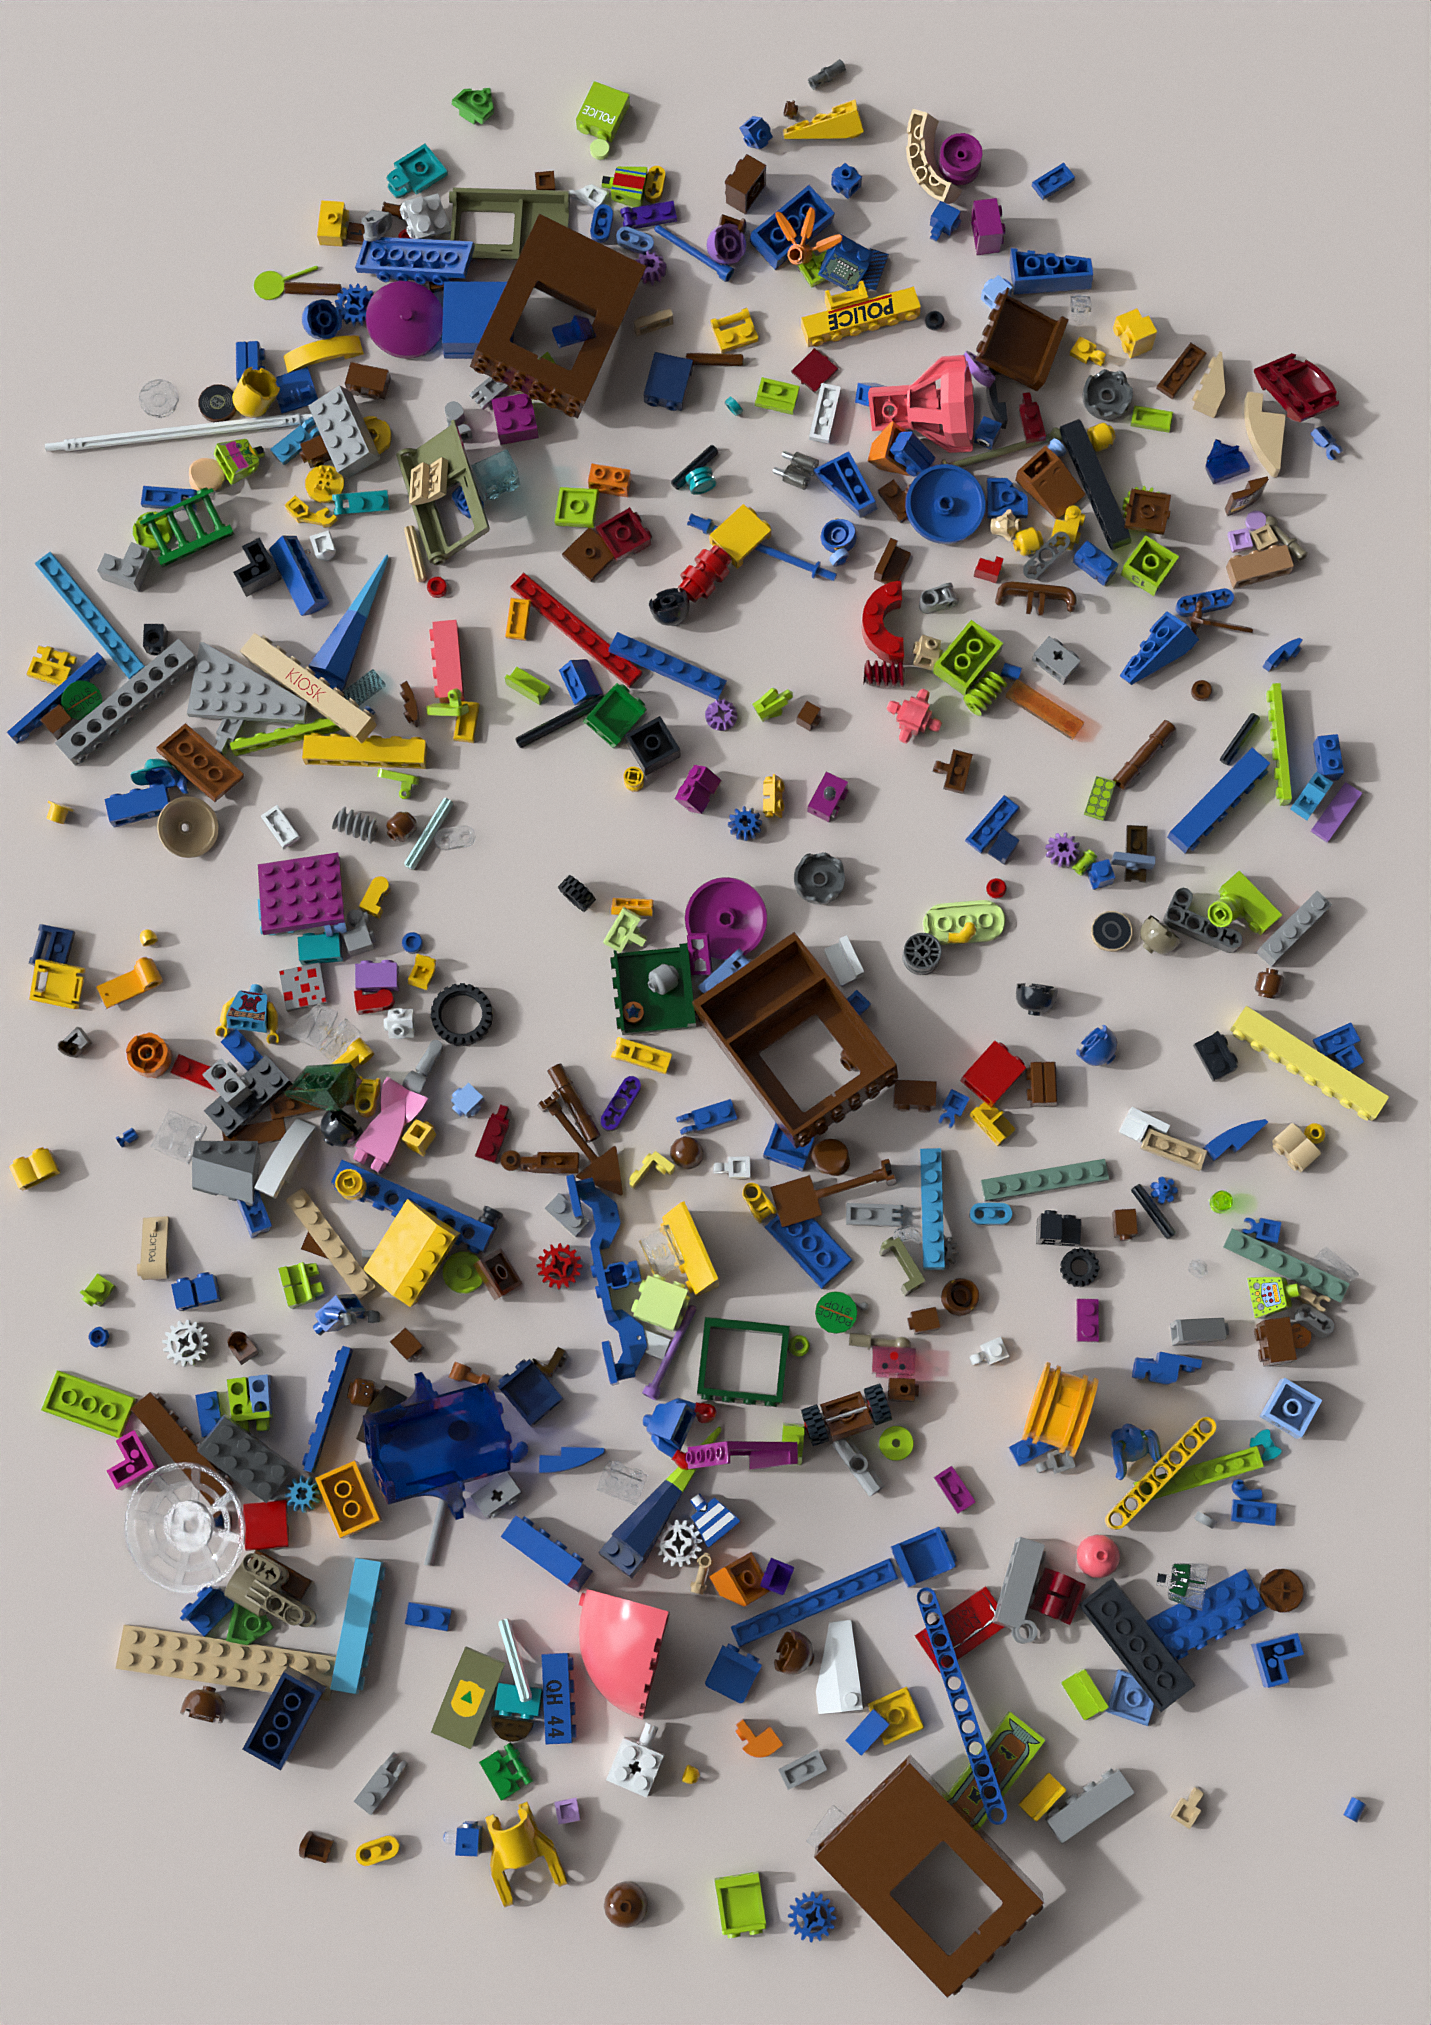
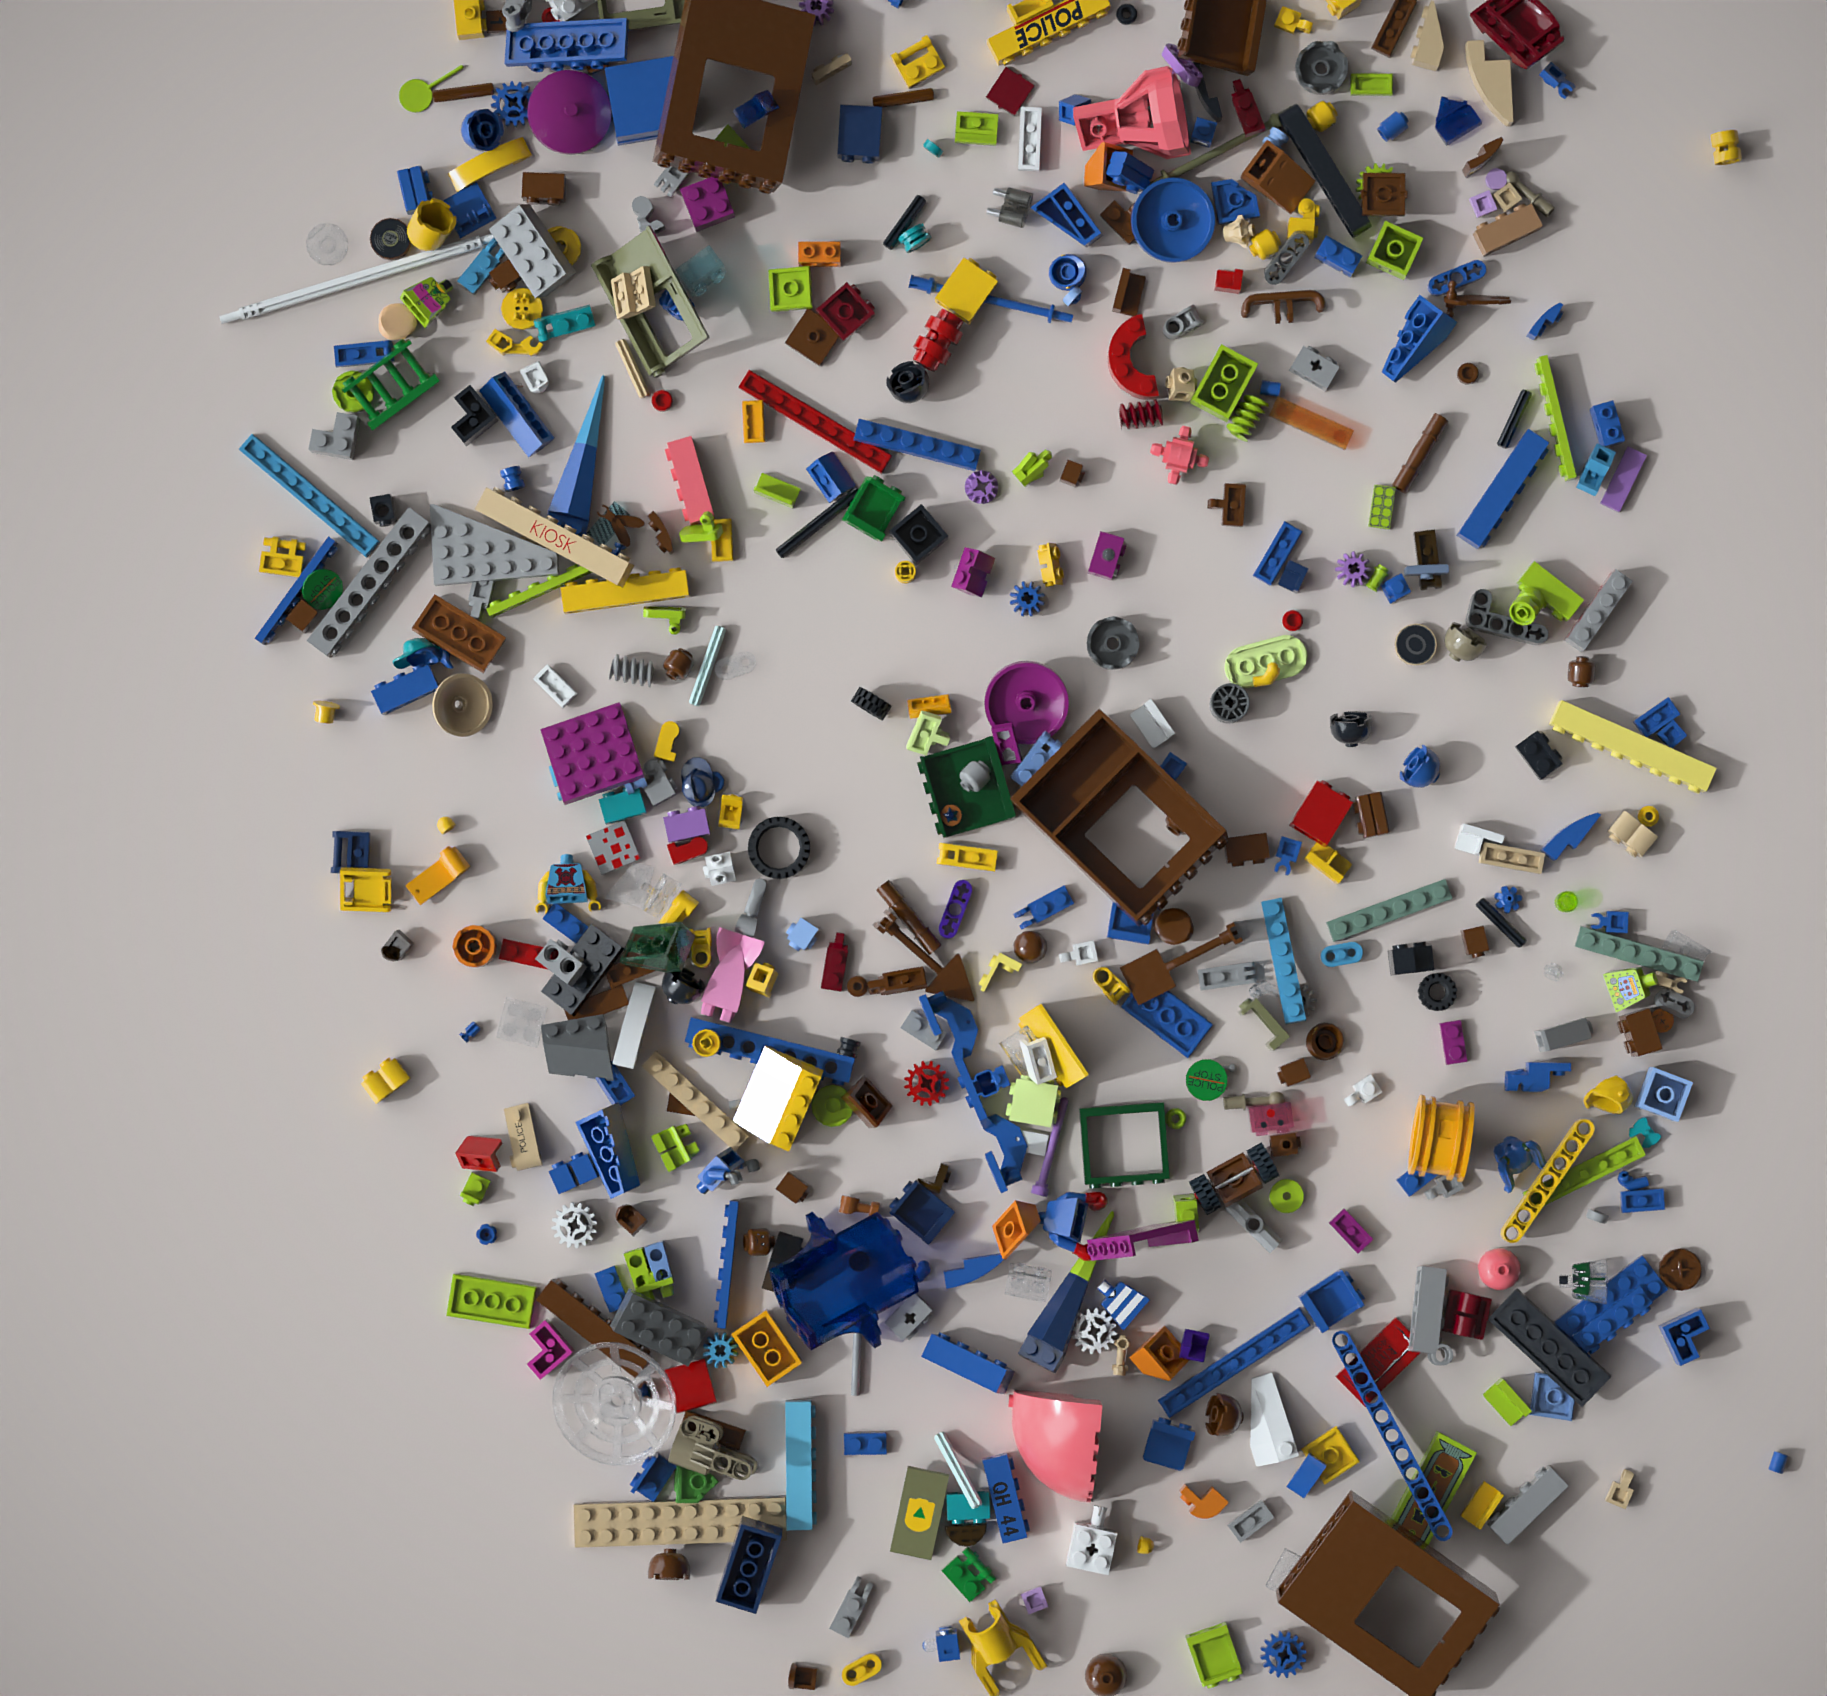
camera: 10 degrees left, 10 degrees up
none -> red panel [455,1136,503,1172]
none -> blue wheel [500,466,525,492]
none -> blue wedge [575,1102,640,1199]
none -> reddish brown piece [597,504,645,547]
none -> dark blue piece [681,757,715,807]
none -> orange slope [992,1200,1041,1260]
none -> white panel [1019,1037,1057,1085]
none -> blue brick [1377,111,1409,142]
none -> yellow helmet [1583,1075,1633,1114]

